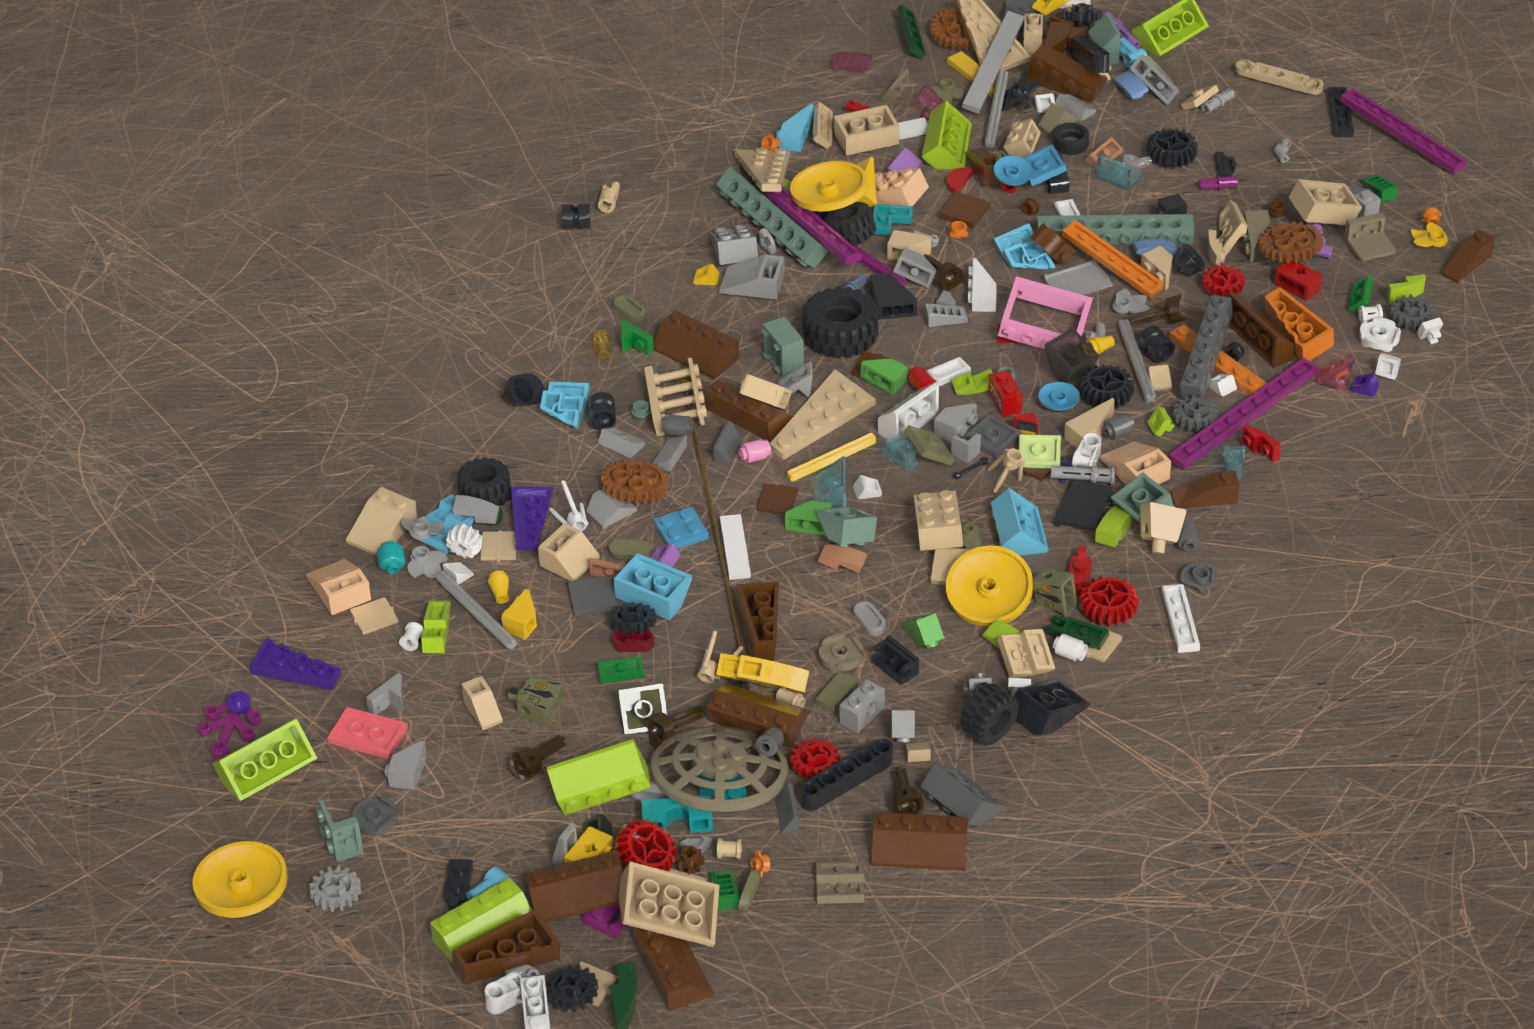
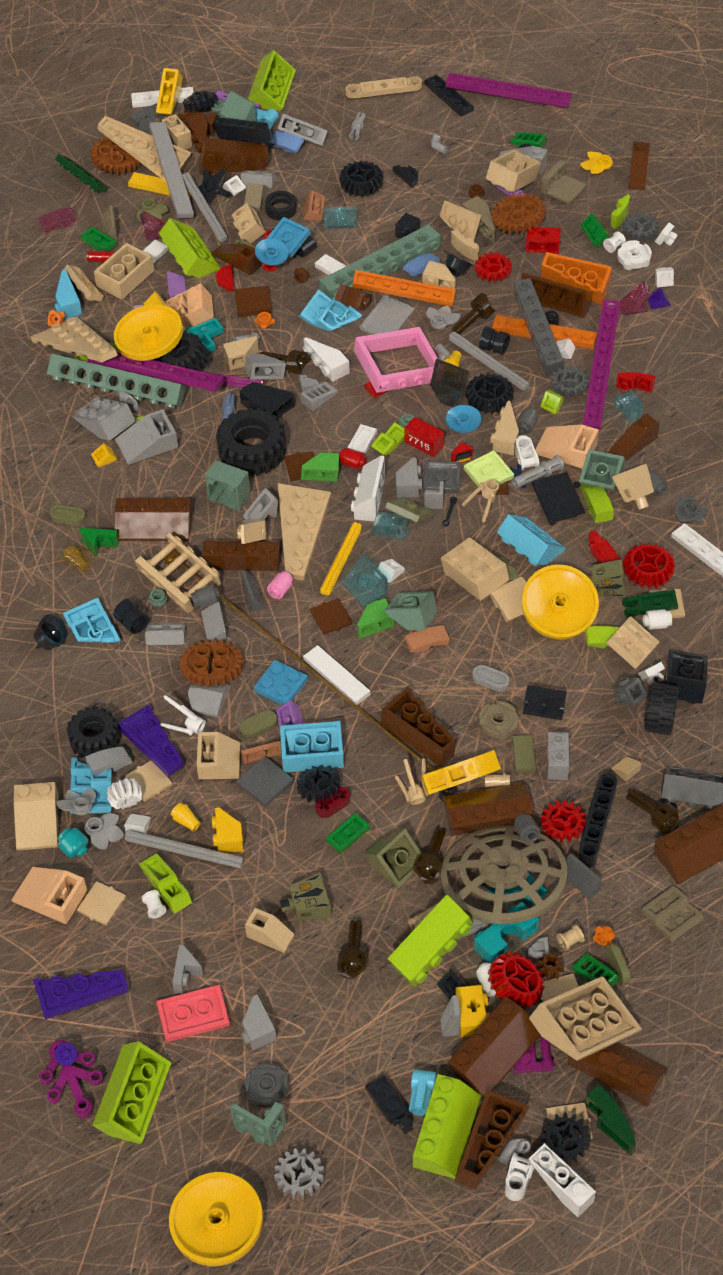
camera: 35 degrees left, 10 degrees up
light grey slope [892,709,915,742] -> none
slope [901,613,944,649] -> none
clear arm [1122,154,1152,170] -> none
tan slope [1148,365,1172,391] -> none
tan plate [1181,85,1219,110] -> none
magenta axle [1199,175,1238,191] -> none
orange plate [1421,208,1442,224] -> none
none -> green plate [81,227,117,252]

